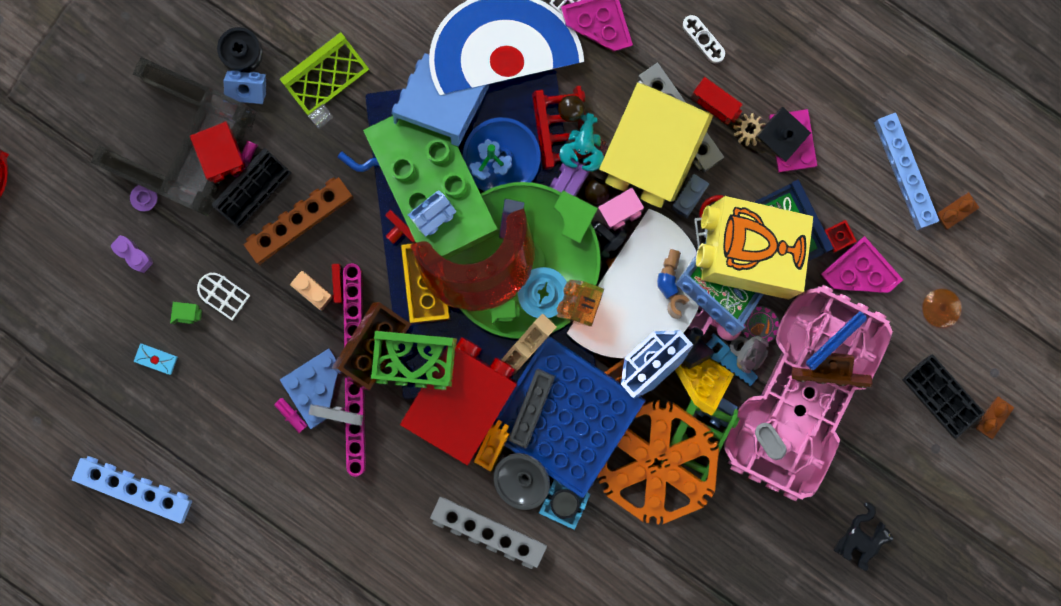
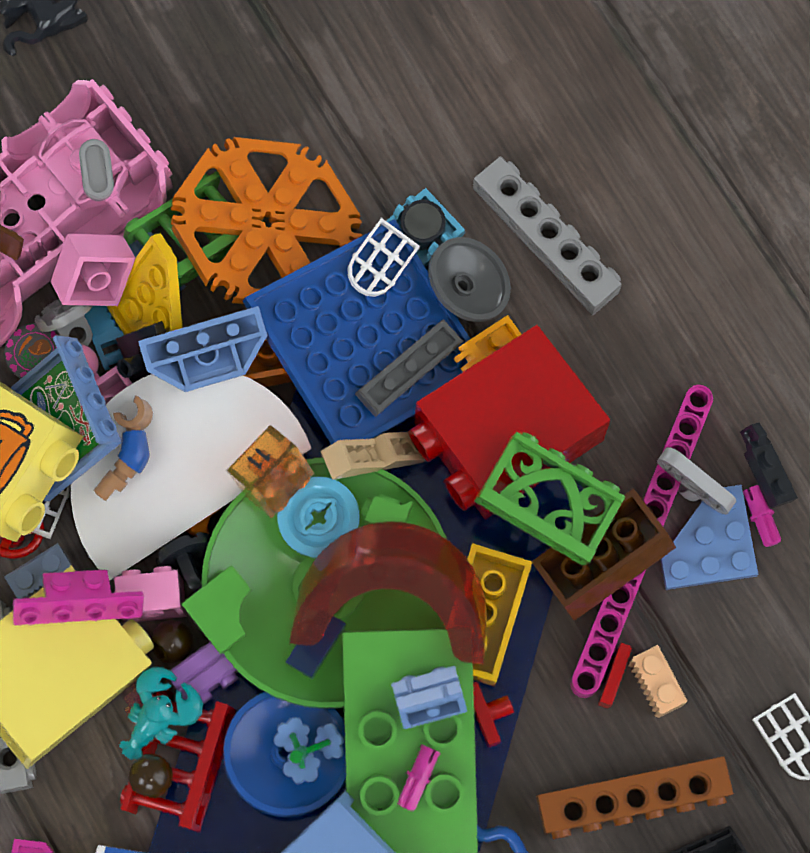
camera: 160 degrees left, 10 degrees down
none -> dark pink bracket [13,570,144,625]
none -> bright pink brick [51,234,136,306]
none -> white window [348,218,420,297]
none -> dark pink axle [398,744,441,811]
none -> black hinge [740,422,798,508]

